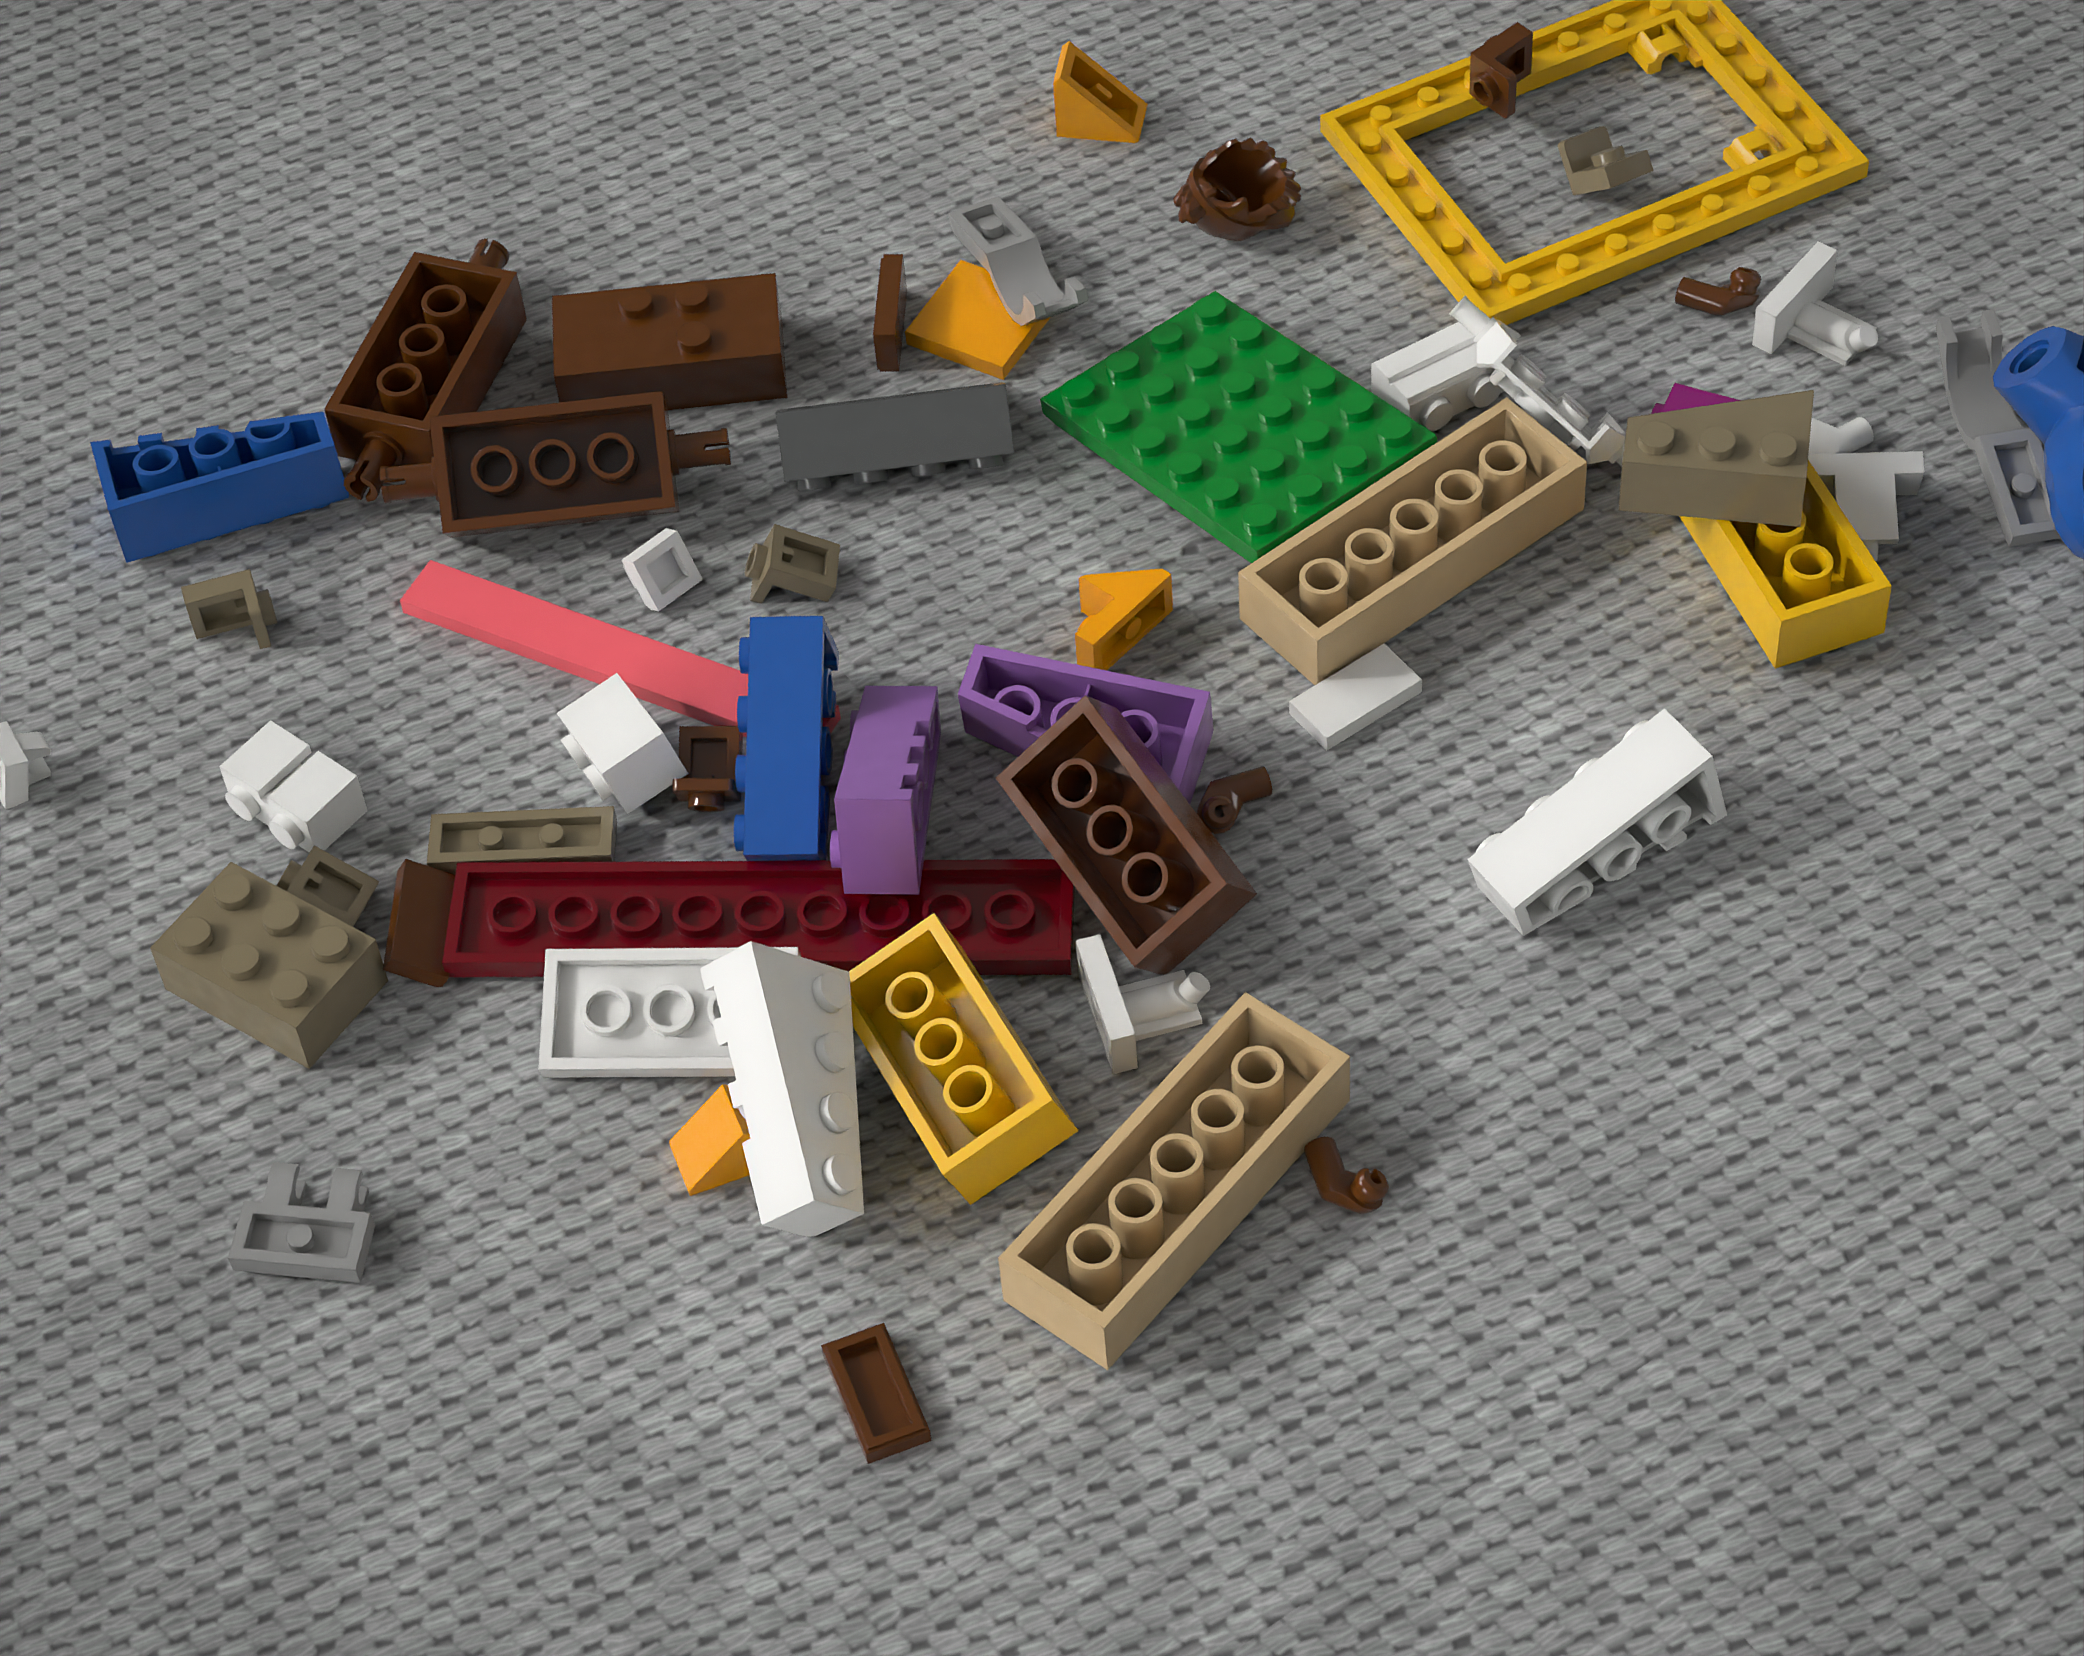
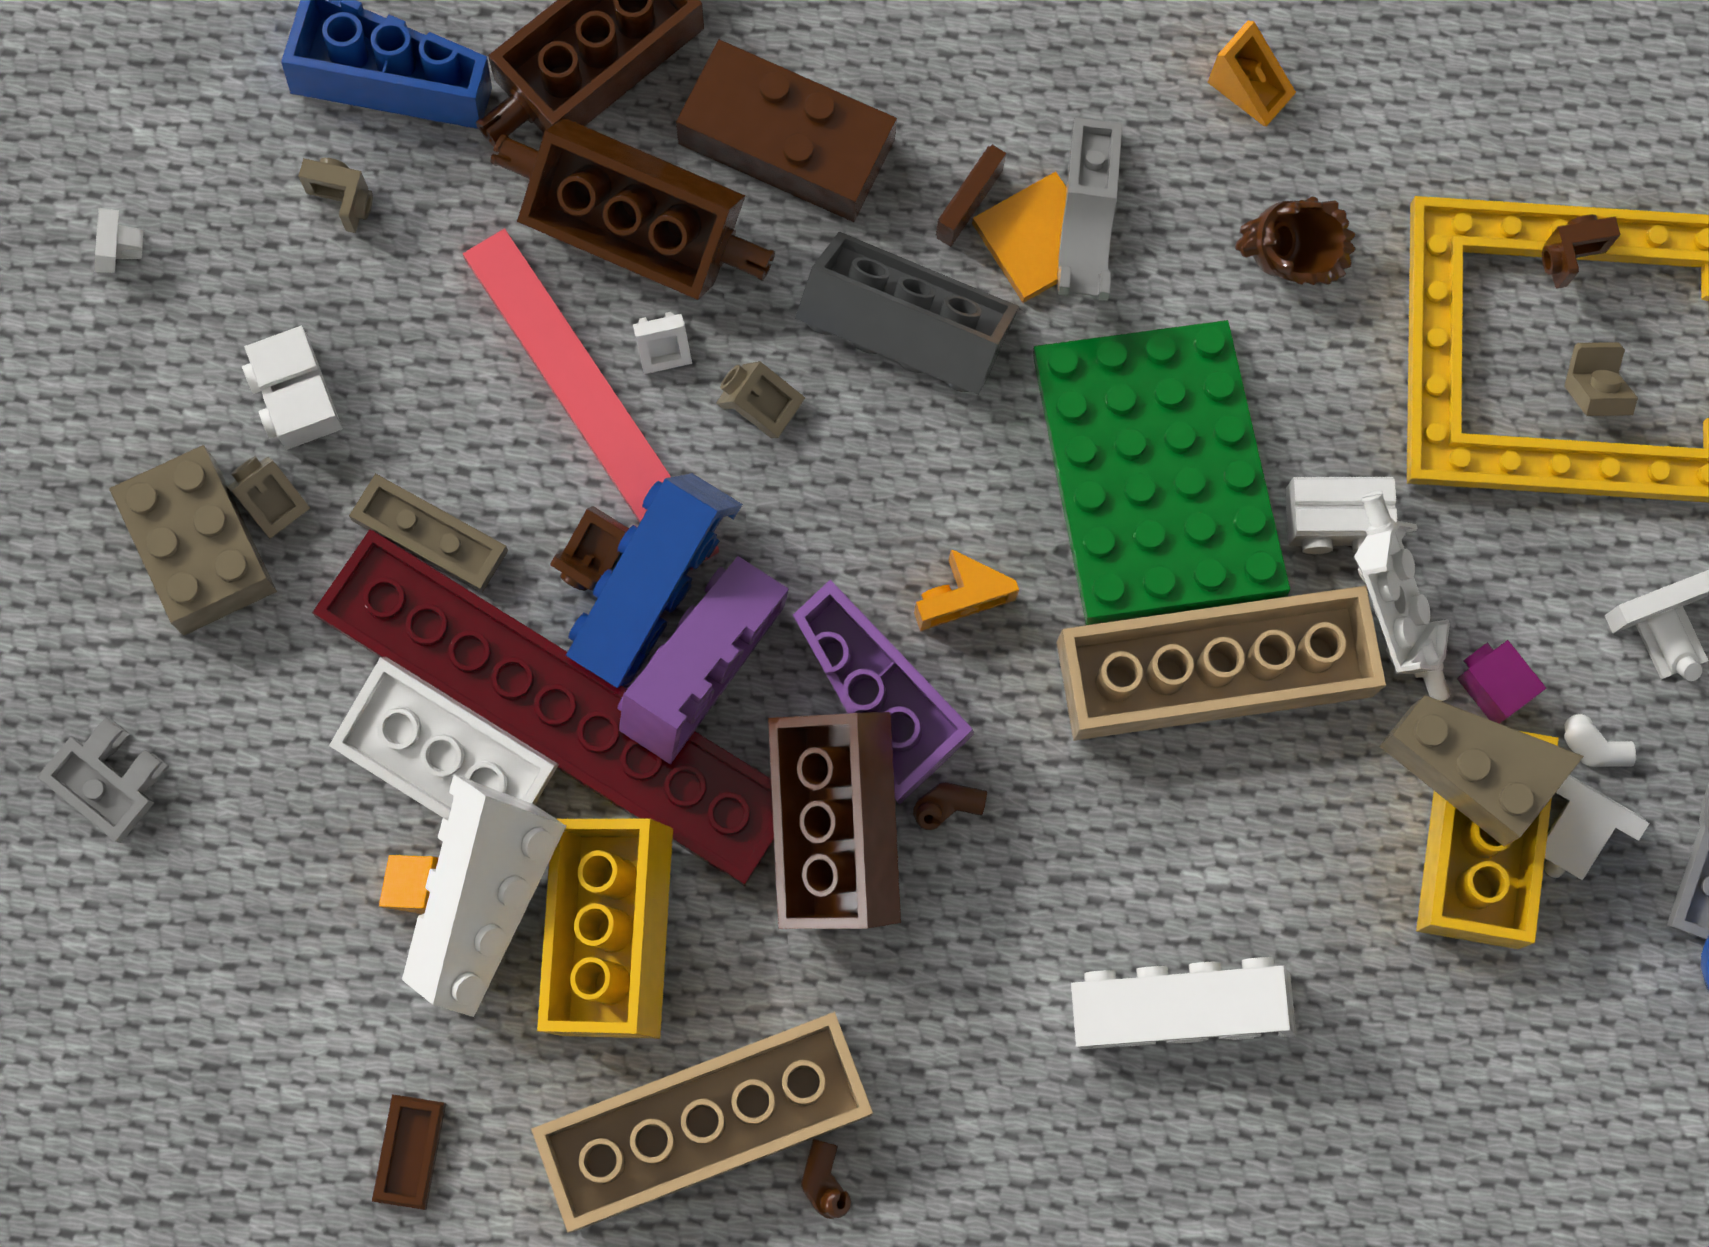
camera: 20 degrees right, 25 degrees up
reddish brown tile [383,859,455,987] -> none
white piece [557,673,688,814] -> none
white piece [1076,934,1210,1074] -> none
white tile [1289,644,1422,751] -> none
reddish brown arm [1675,267,1761,316] -> none

